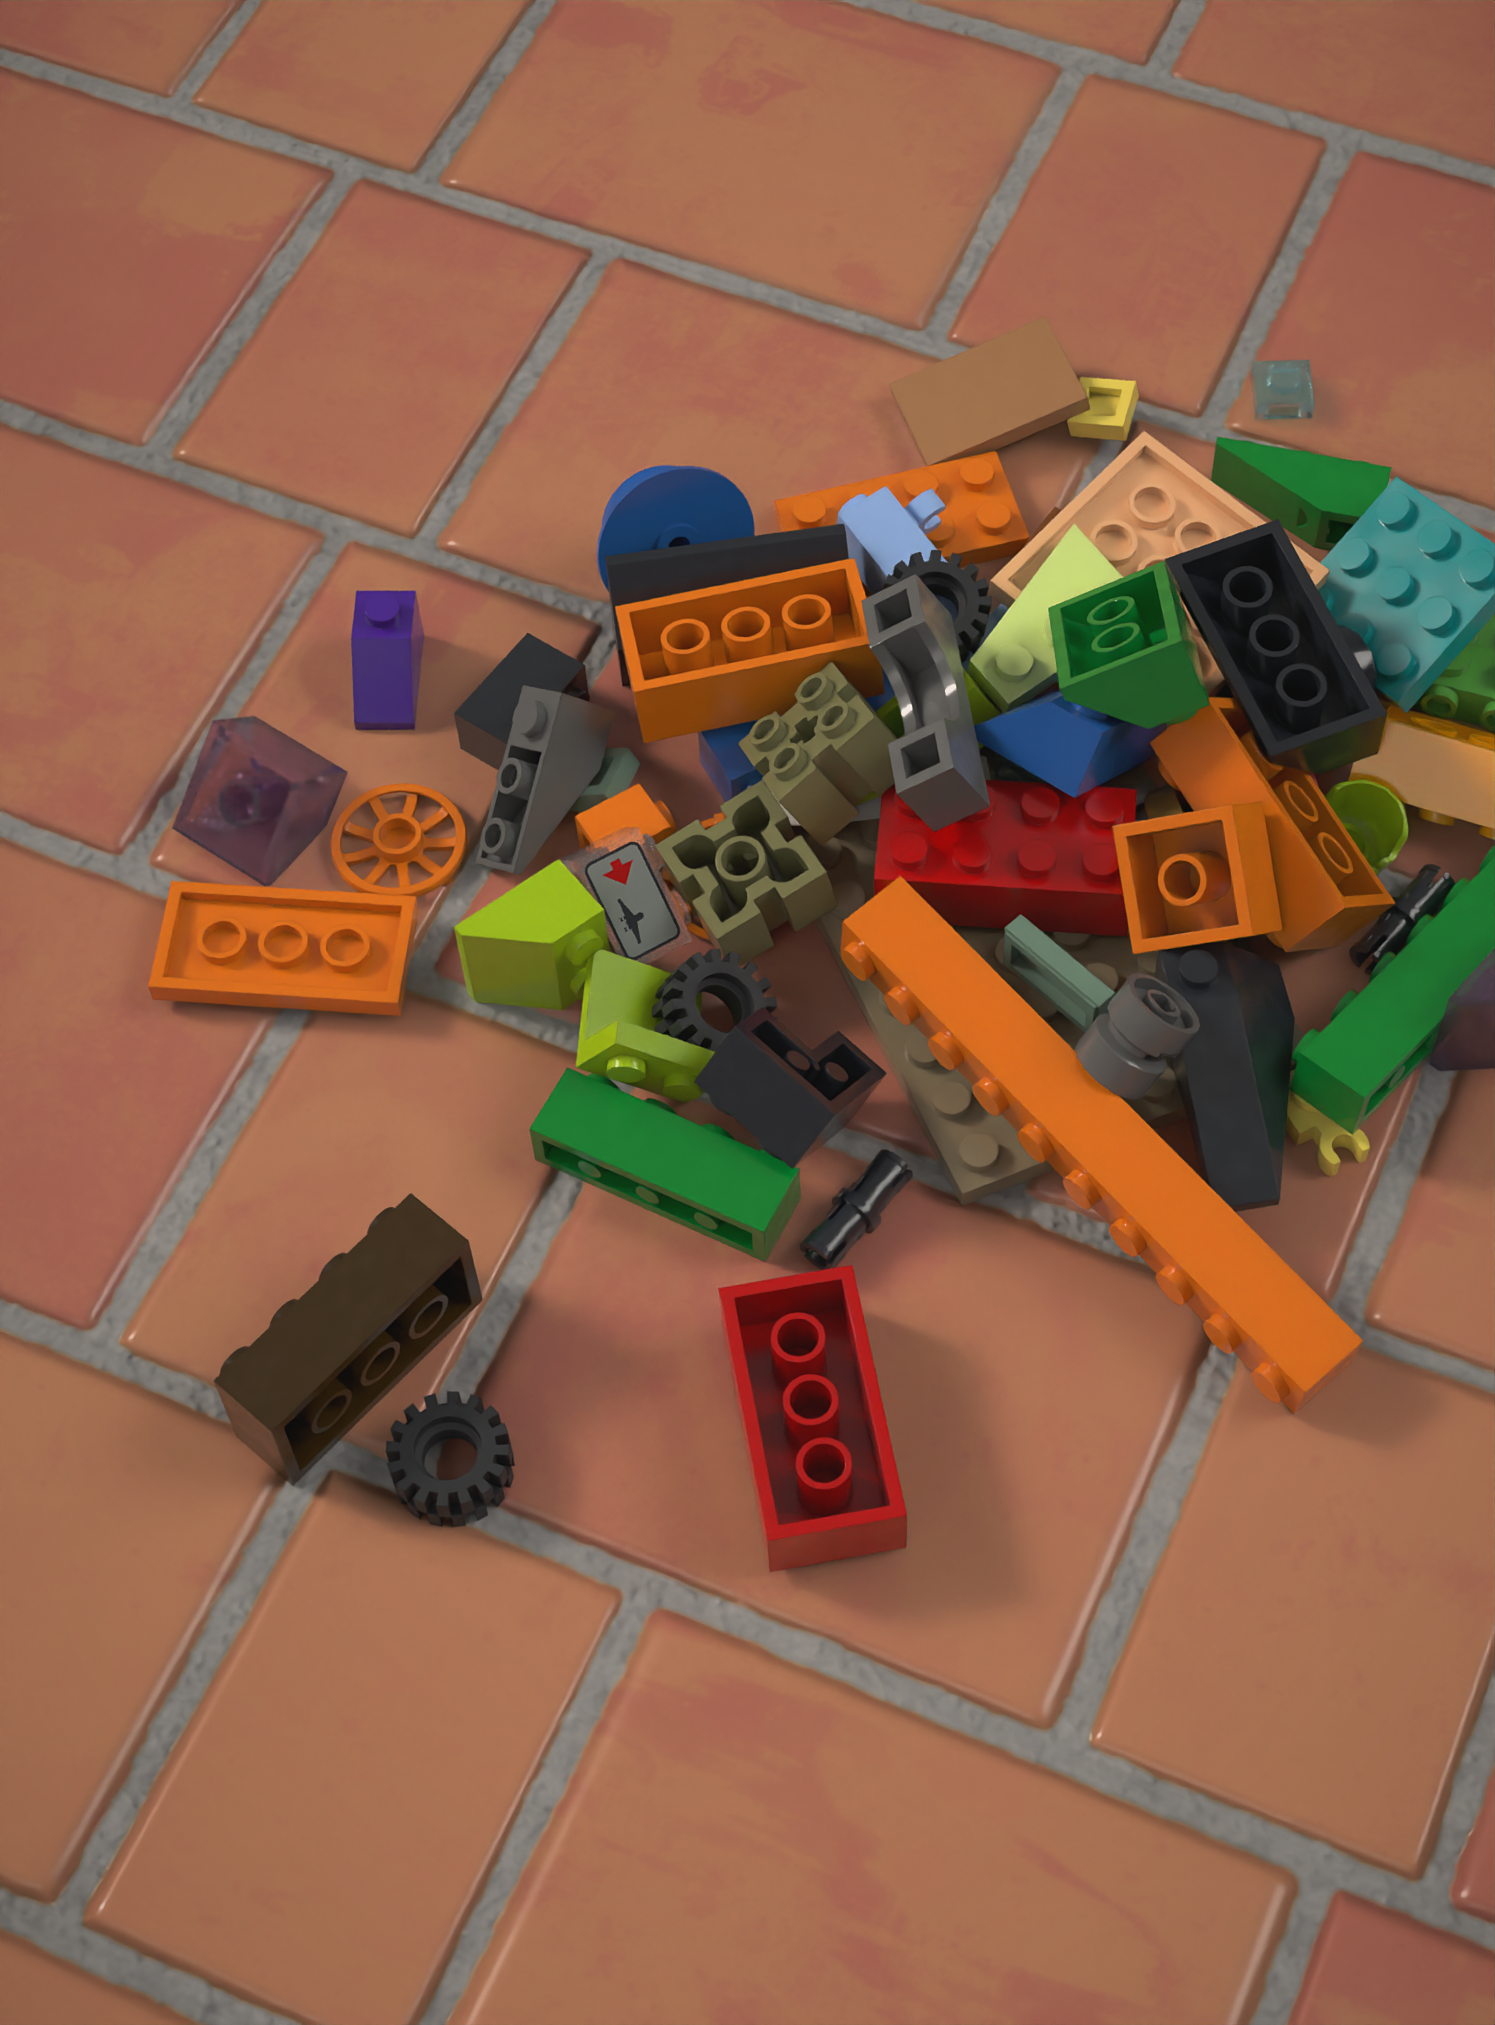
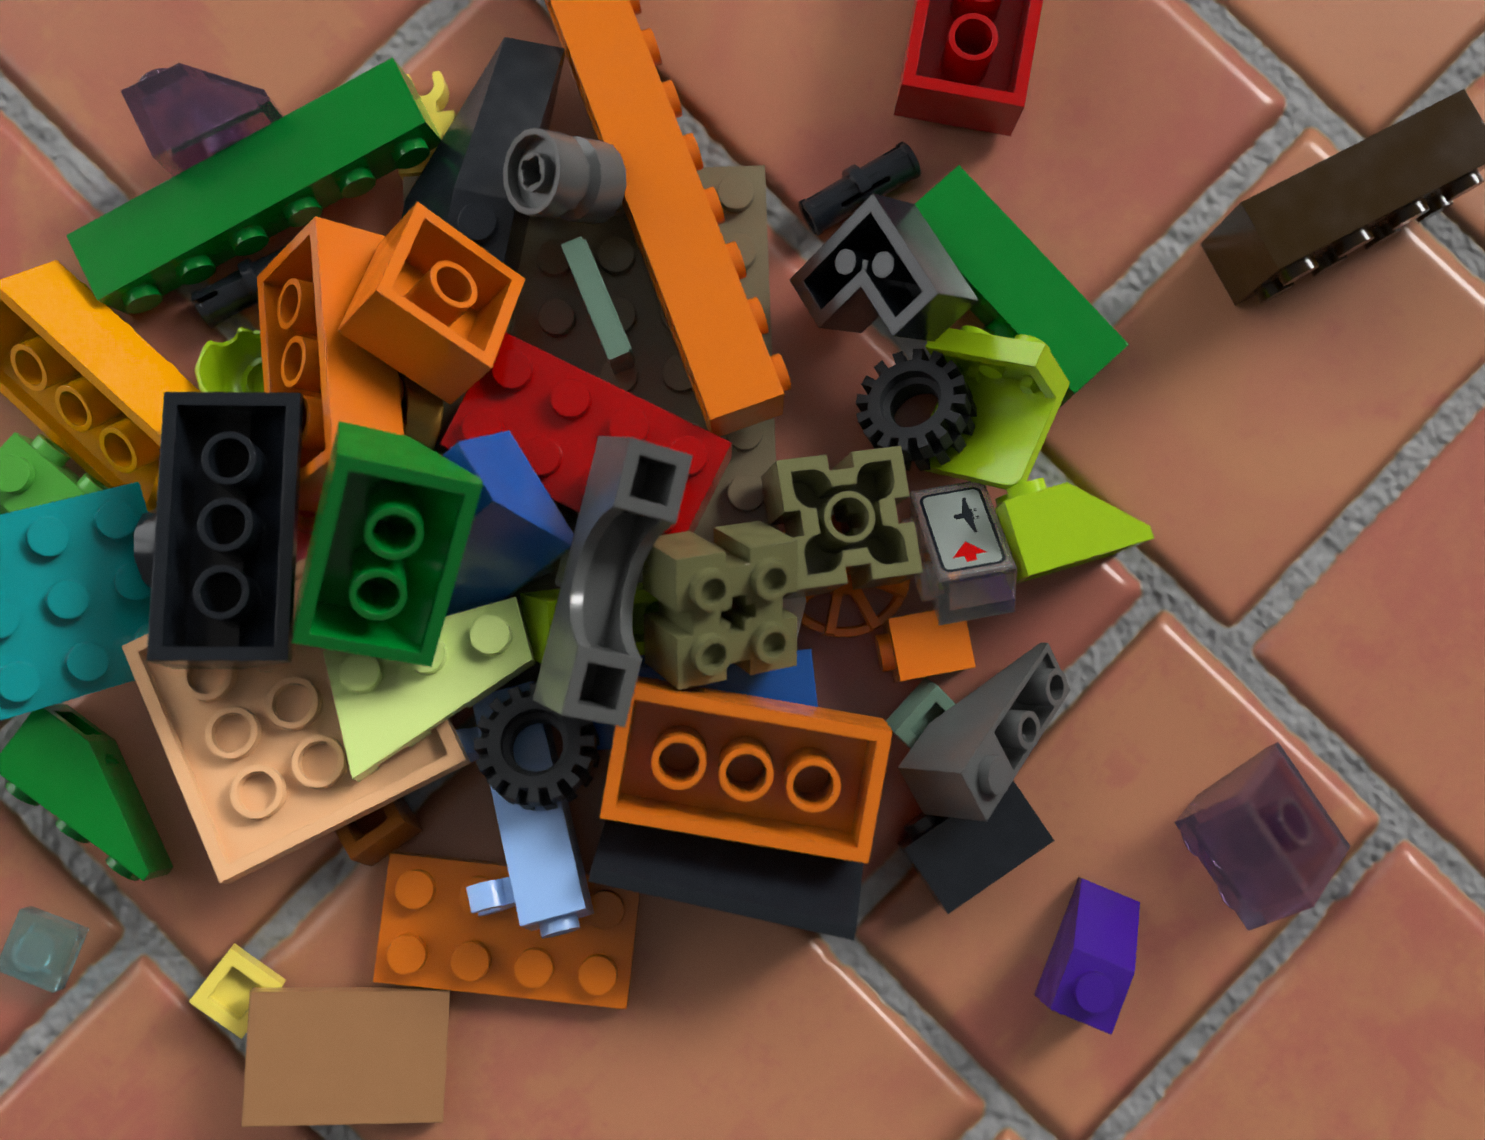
camera: 165 degrees left, 25 degrees up
orange plate [148,881,419,1016] -> none
orange wheel [330,783,468,898] -> none
black tyre [386,1391,515,1527] -> none
blue piece [596,465,755,592] -> none

